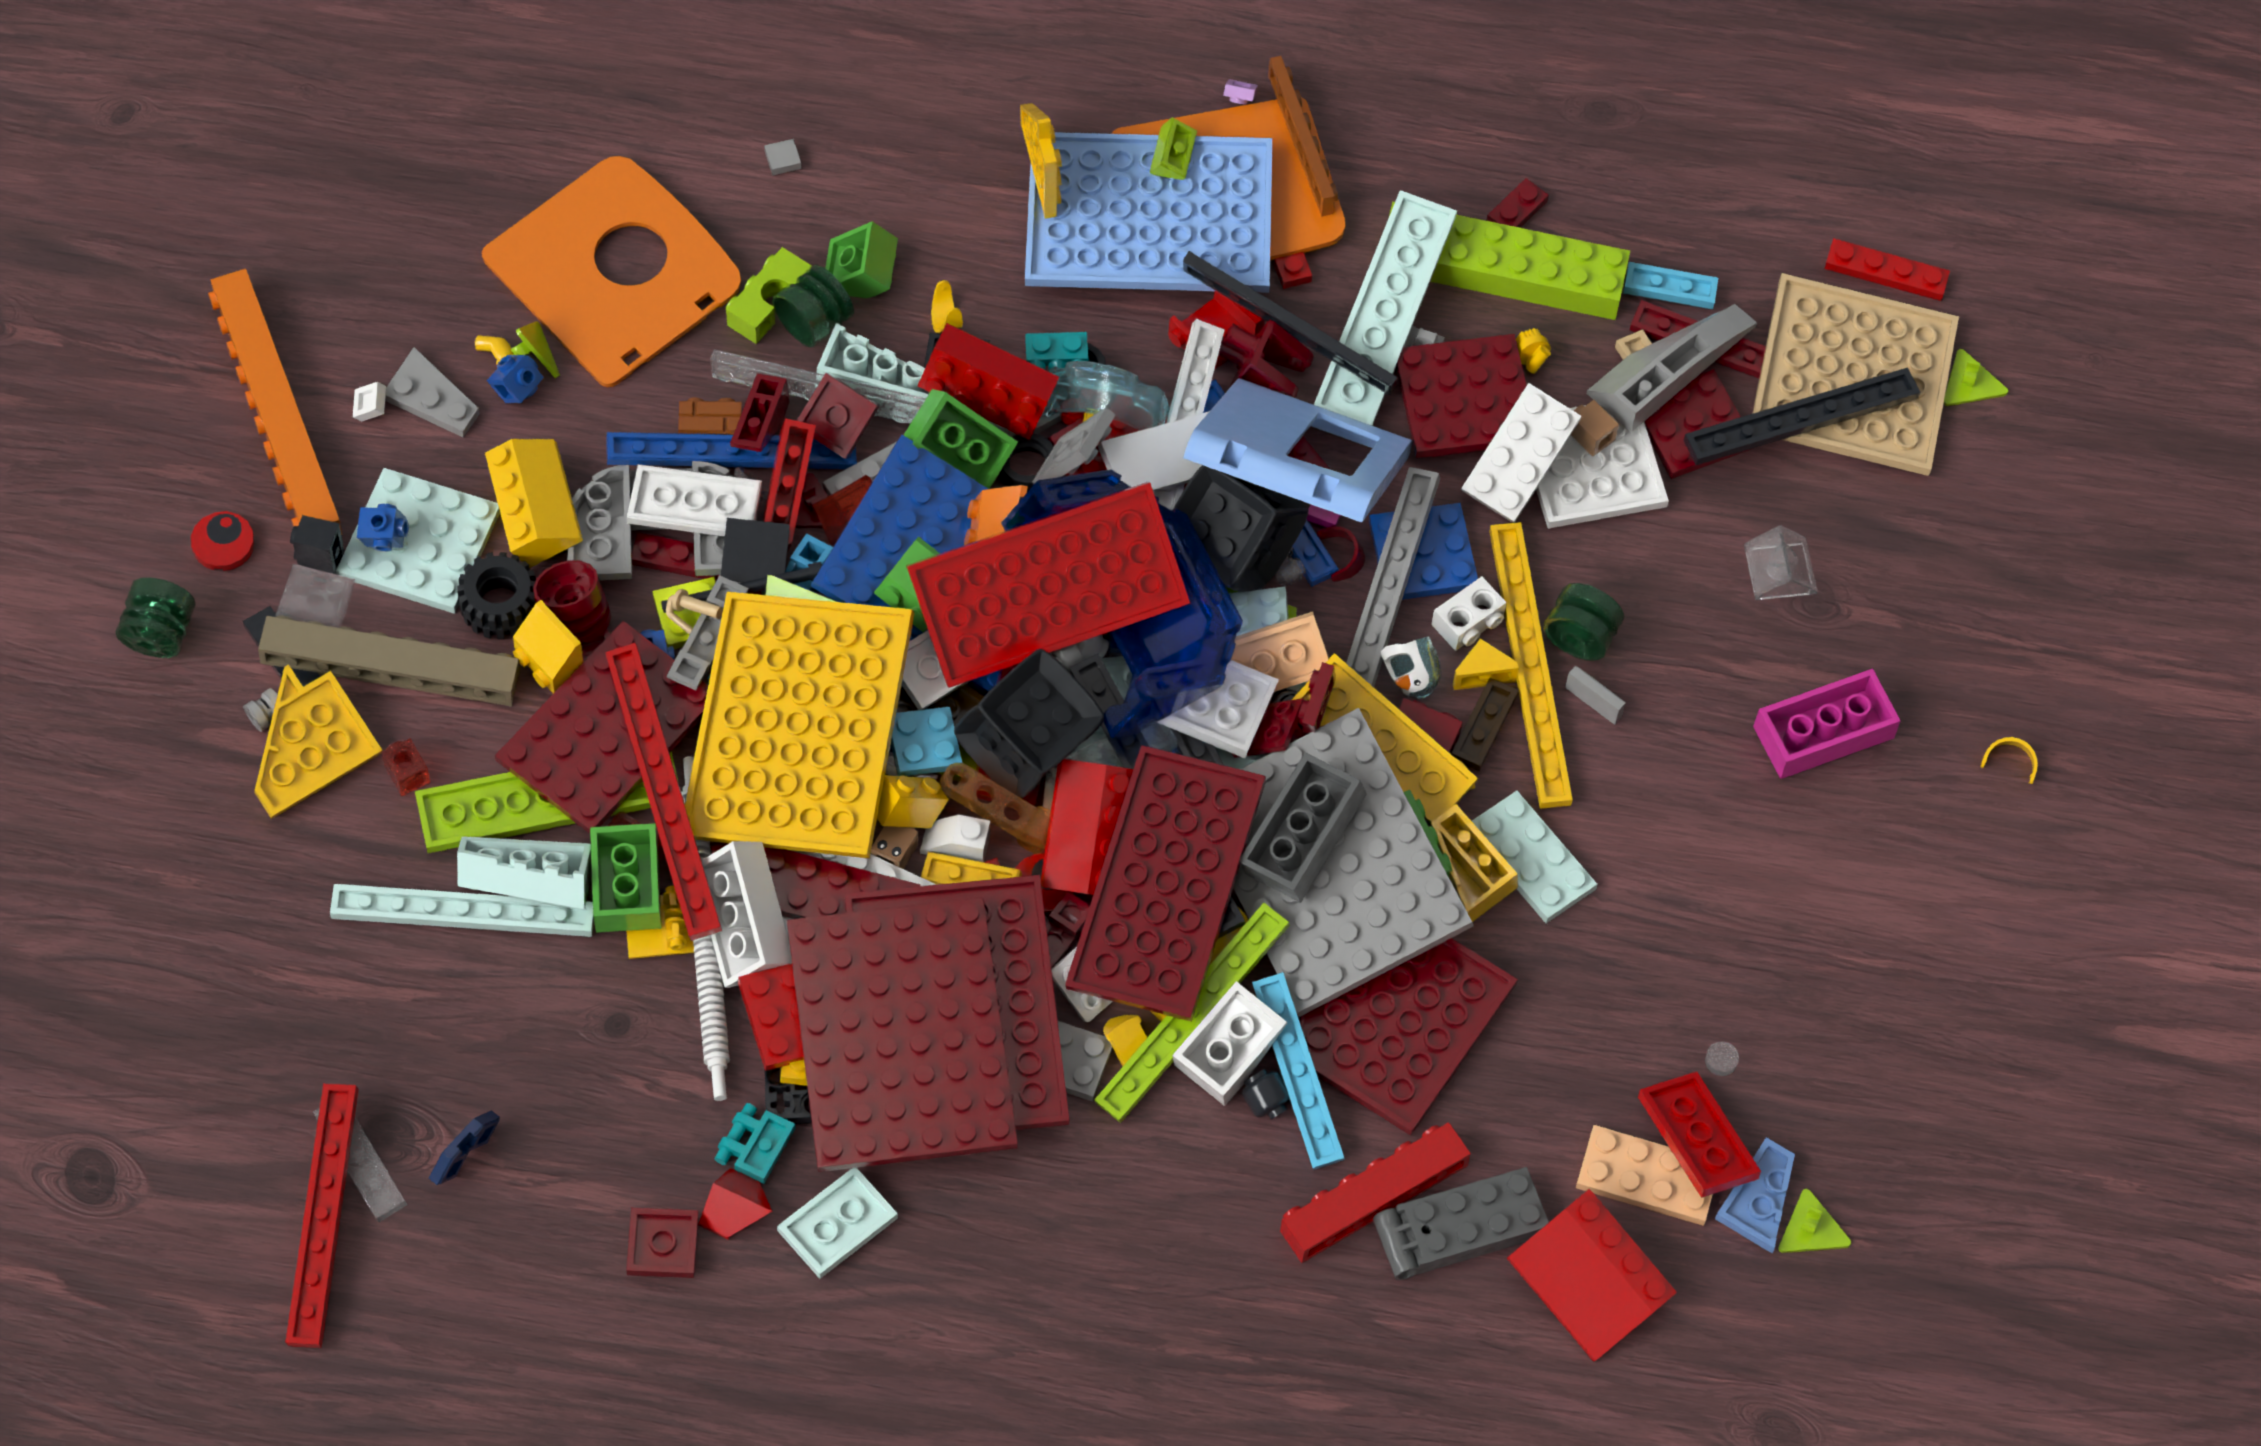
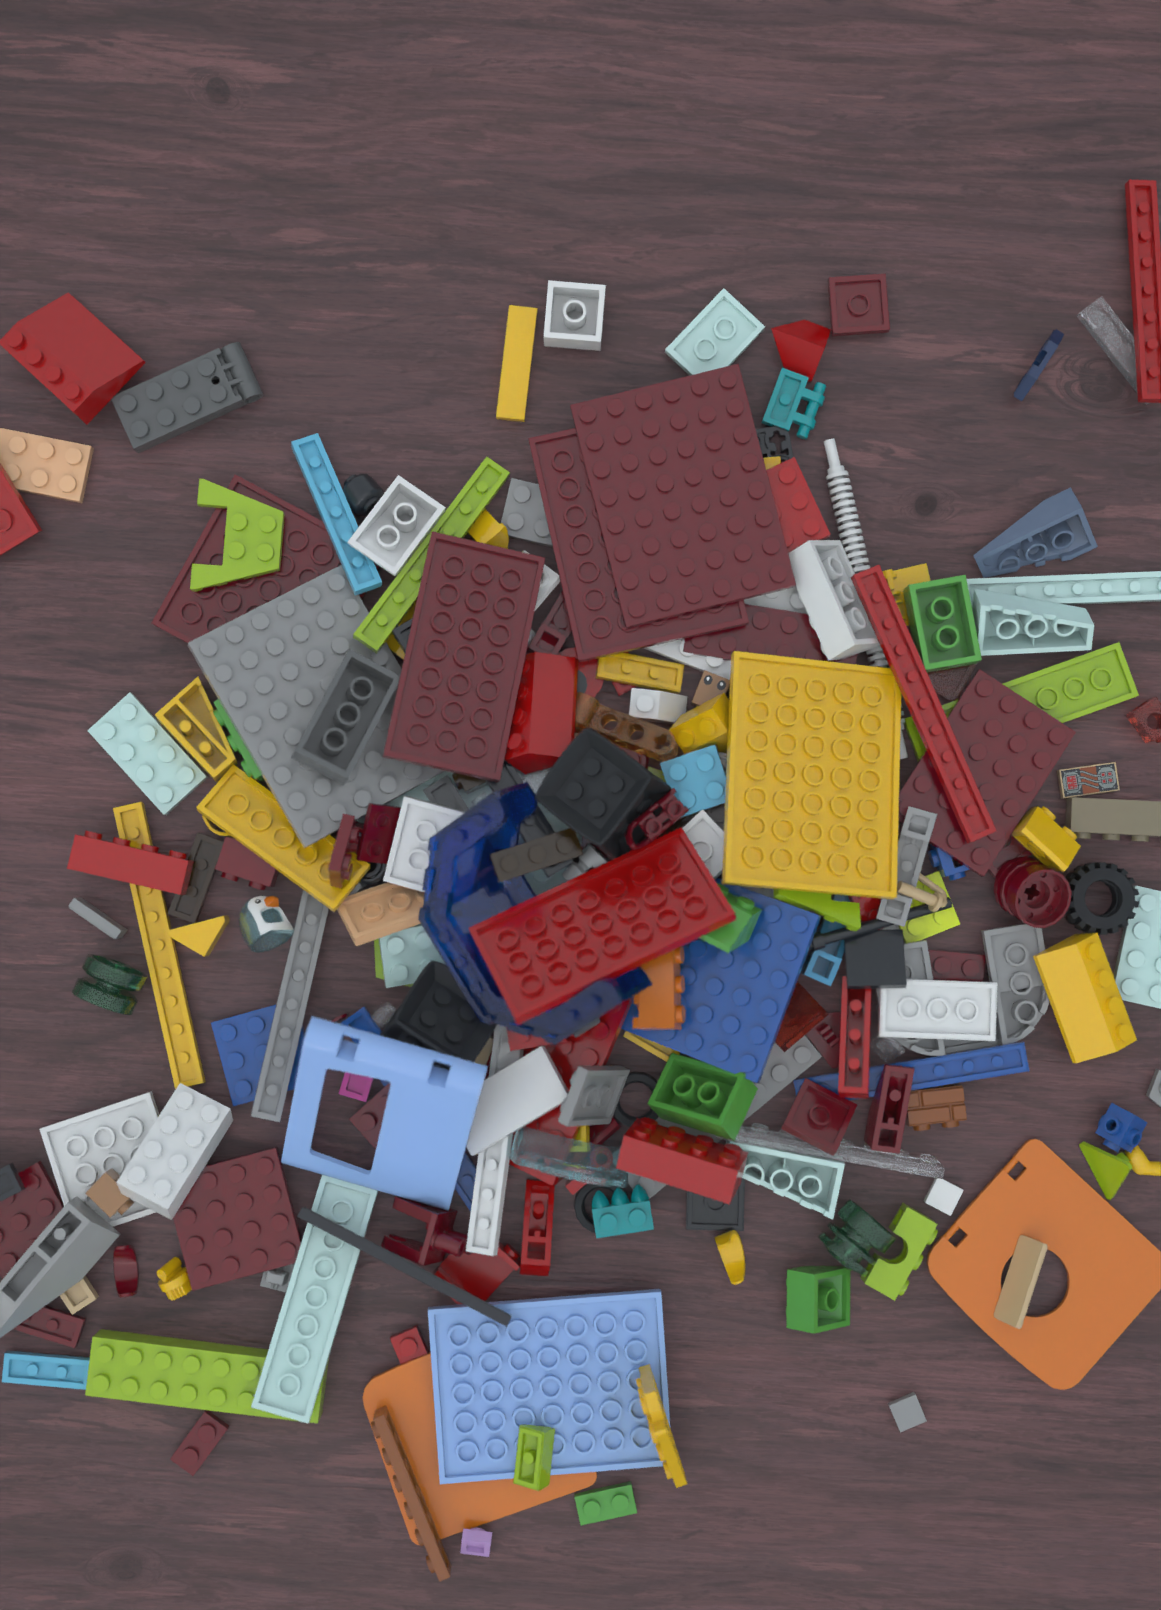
camera: 175 degrees right, 25 degrees up
red brick [1280,1122,1471,1263] -> none
white brick [1431,576,1506,651] -> none
none -> red brick [67,830,194,895]
none -> dark red helmet [113,1245,139,1297]
none -> lime wing [190,479,285,591]
none -> dark brown plate [489,828,583,883]
none -> yellow tile [496,305,538,422]
none -> red slope [519,1180,555,1276]
none -> white brick [544,280,606,351]
none -> bright green plate [574,1481,637,1525]
none -> dark red piece [625,788,689,850]
none -> white tile [924,1176,964,1216]
none -> sand blue wedge [973,487,1098,578]
none -> tan slope [994,1235,1048,1329]
none -> tile [1057,762,1120,799]

